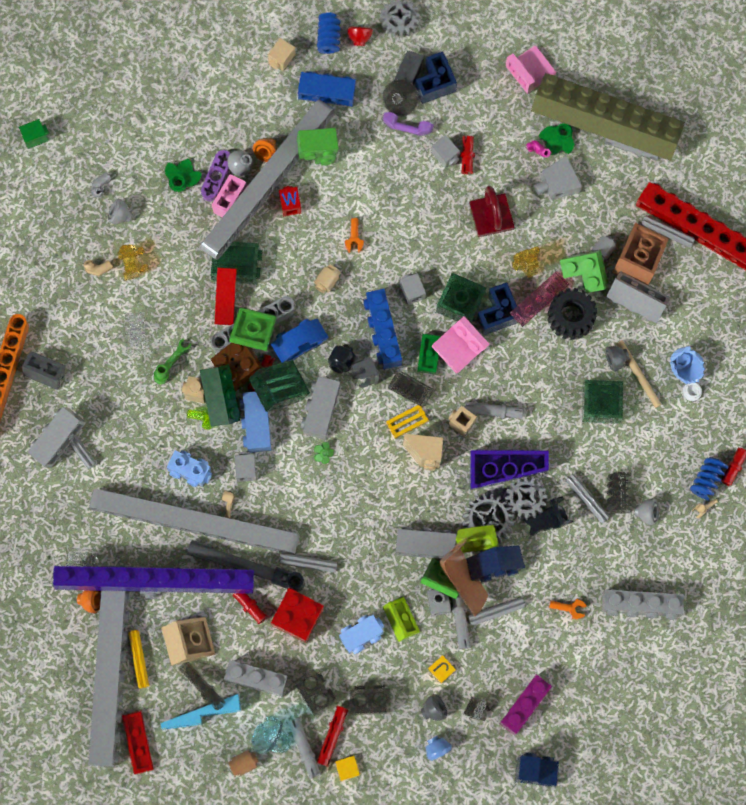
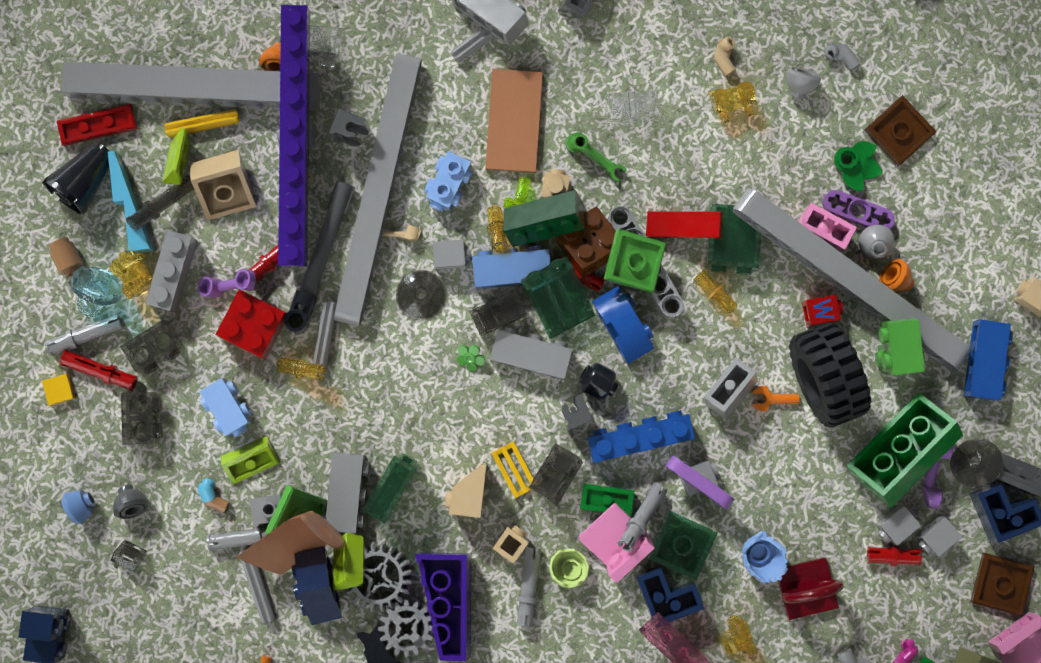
camera: 90 degrees right, 10 degrees up
tan brick [314,264,341,293] -> none
yellow tile [428,655,456,683] -> none
magenta brick [499,674,552,736] -> none
none -> black cone [42,144,110,215]
none -> clear yellow piece [109,250,153,300]
none -> lime slope [162,128,190,185]
none -> medium lavender bar [198,269,256,298]
none -> arm [198,478,230,513]
none -> clear yellow axle [276,358,326,381]
none -> dark grey hinge [329,109,370,147]
none -> clear green brick [362,453,420,524]
none -> clear smoke dish [396,270,447,320]
none -> clear smoke brick [469,290,527,337]
none -> nougat tile [485,69,543,173]
none -> clear yellow axle [487,205,508,252]
none -> yellowish green hair [549,549,589,588]
none -> light grey pin [617,482,667,552]
none -> medium lavender beam [665,455,735,510]
none -> clear yellow axle [693,269,737,315]
none -> light grey brick [704,358,758,421]
none -> light blue hair [741,531,788,584]
none -> black tyre [789,322,871,427]
none -> green brick [847,393,963,508]
none -> reddish brown tile [864,95,937,167]
none -> light grey brick [916,516,962,557]
none -> reddish brown tile [970,552,1035,616]

